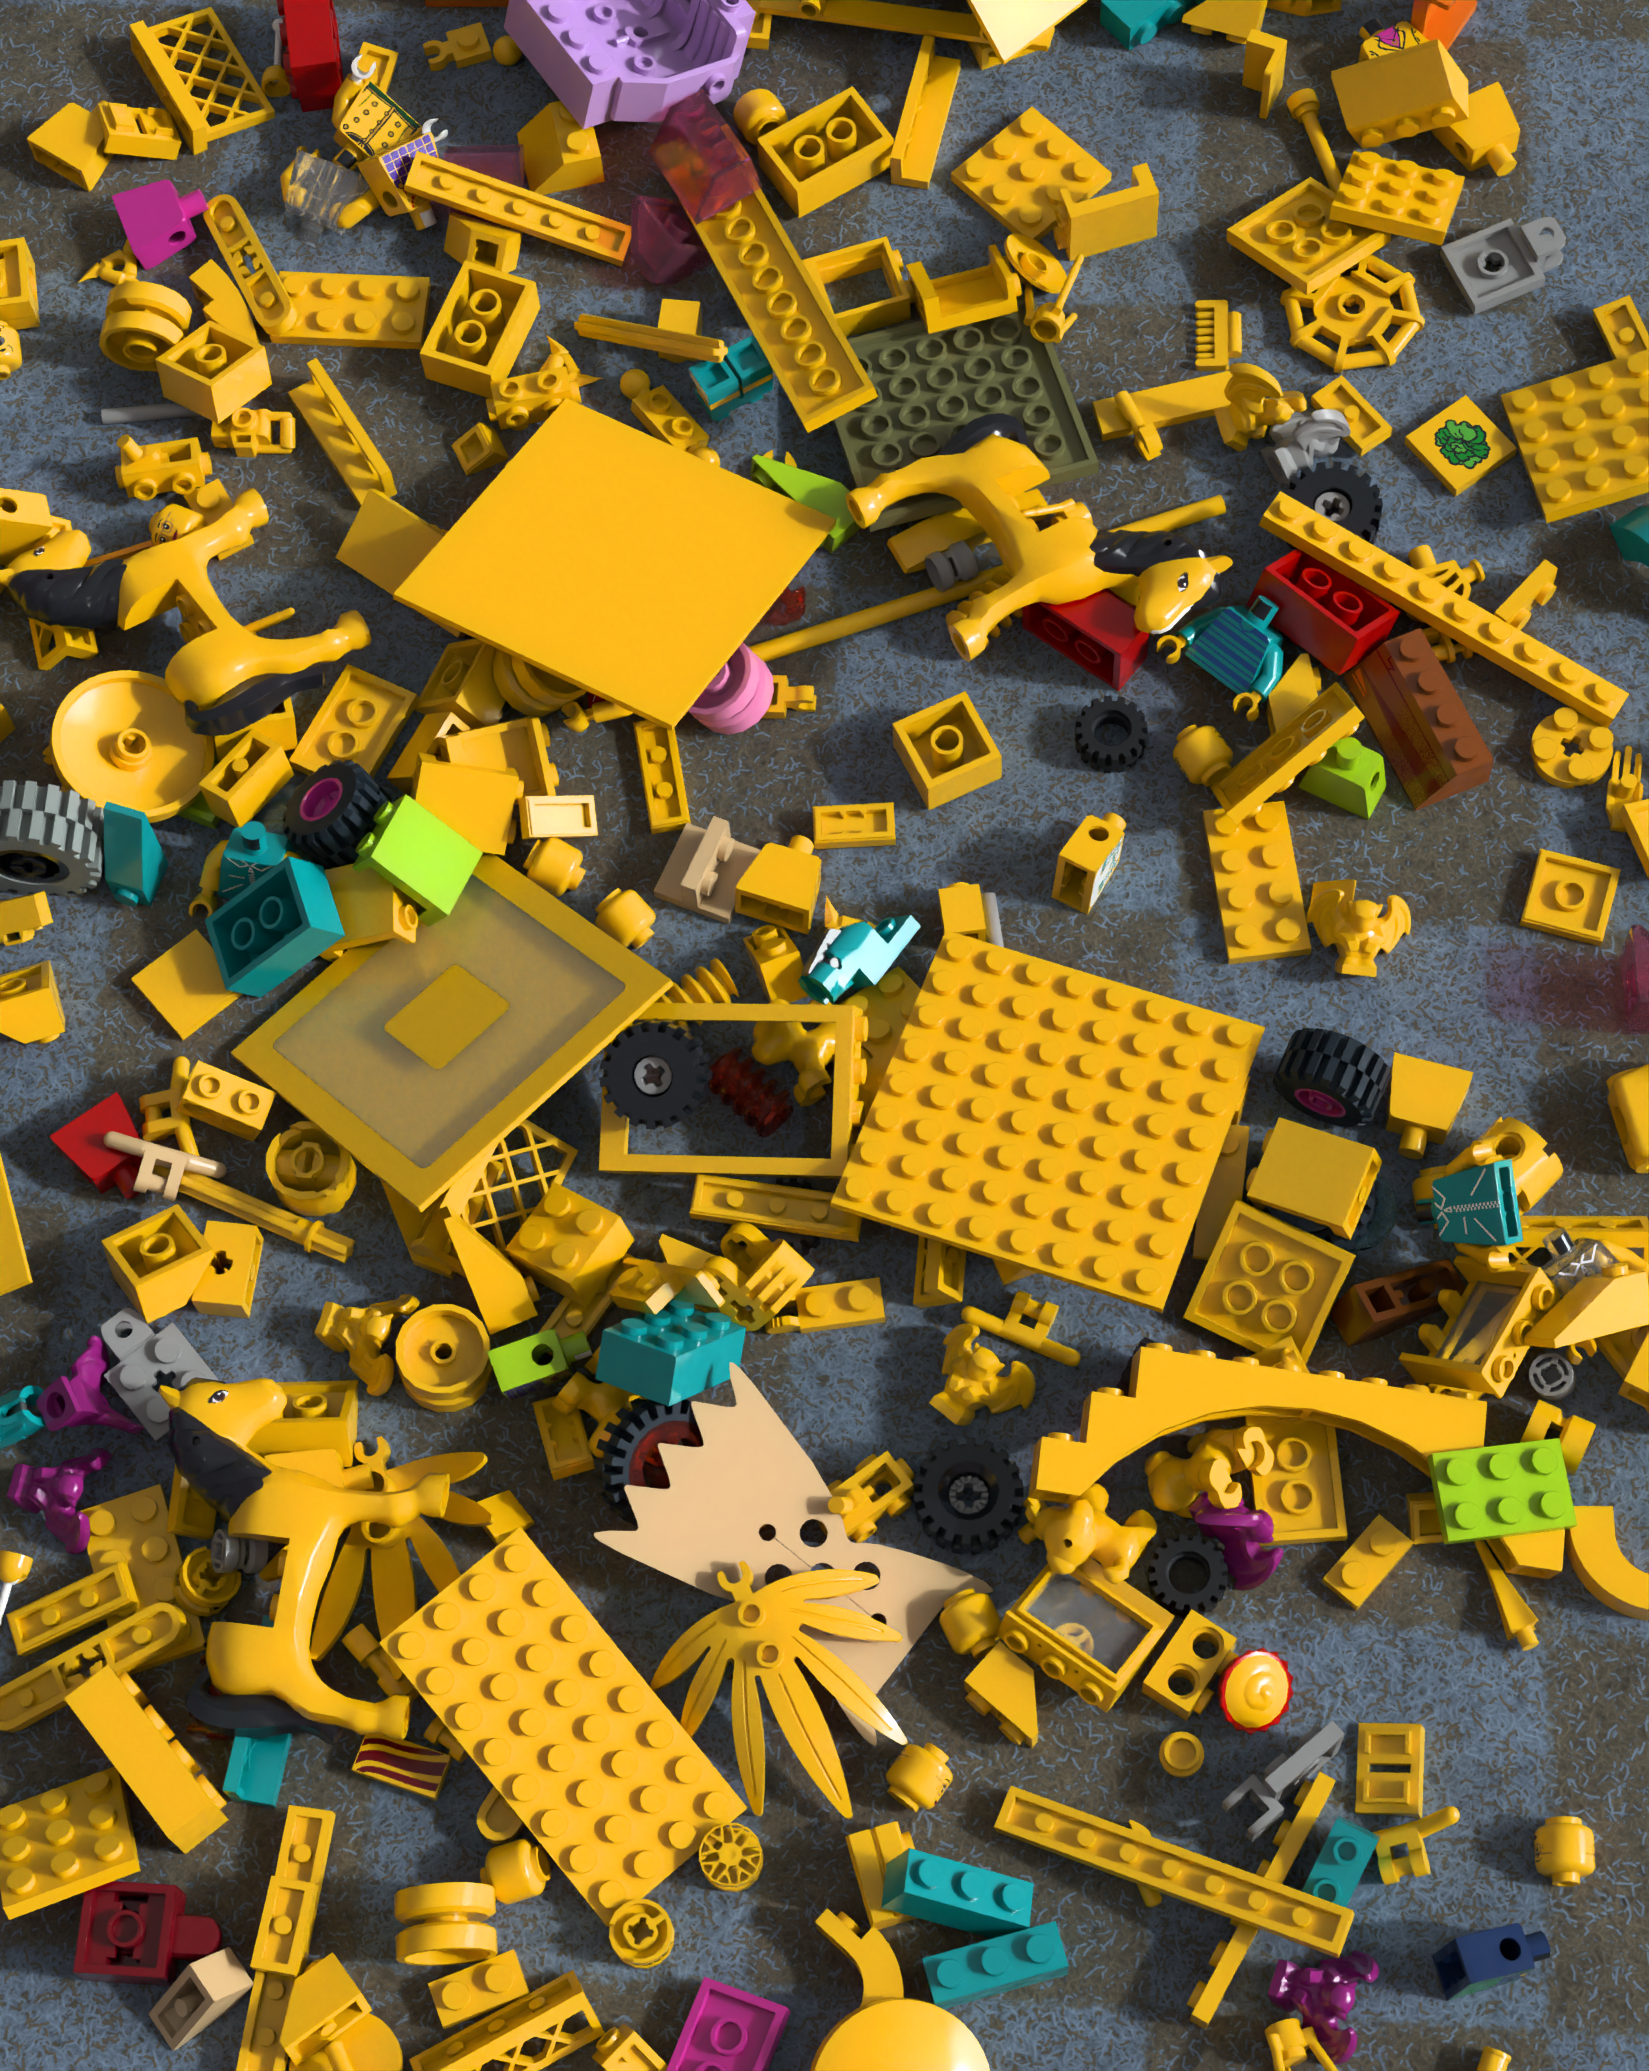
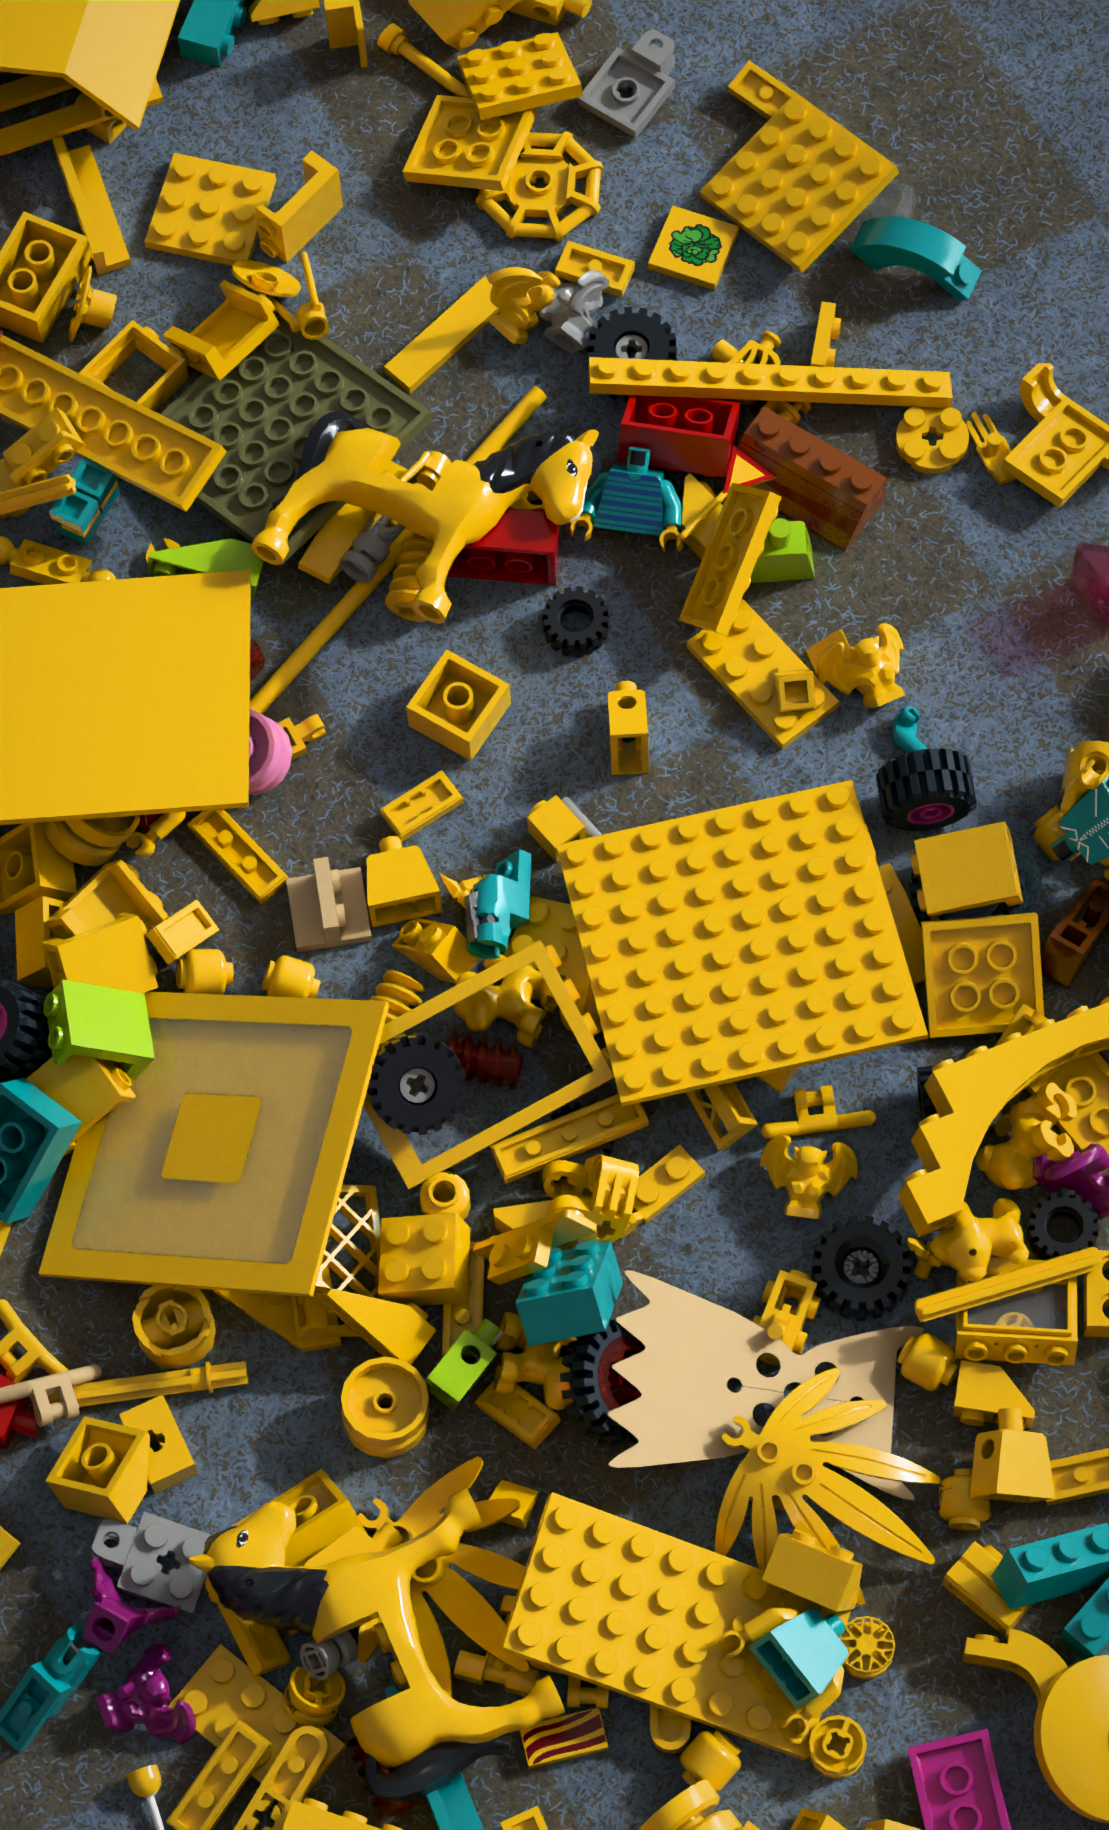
camera: 35 degrees left, 0 degrees up
yellow brick [175,1060,276,1142] -> none
yellow animal [314,1294,420,1396] -> none
yellow bar [1114,391,1163,461] -> none
yellow head [1173,725,1233,787] -> none
yellow piece [1195,300,1242,371] -> none
yellow torso [1386,1052,1473,1159] -> none
yellow tile [1520,848,1621,947] -> none
none -> yellow bracket [2,408,84,486]
none -> yellow wheel [68,265,117,342]
none -> yellow head [419,1172,471,1220]
none -> yellow piece [679,445,777,540]
none -> torso [718,1608,848,1739]
none -> yellow slope [762,1529,863,1612]
none -> yellow slope [774,670,816,713]
none -> teal arm [892,706,928,753]
none -> yellow axle [914,1246,1102,1322]
none -> yellow torso [970,1408,1055,1503]

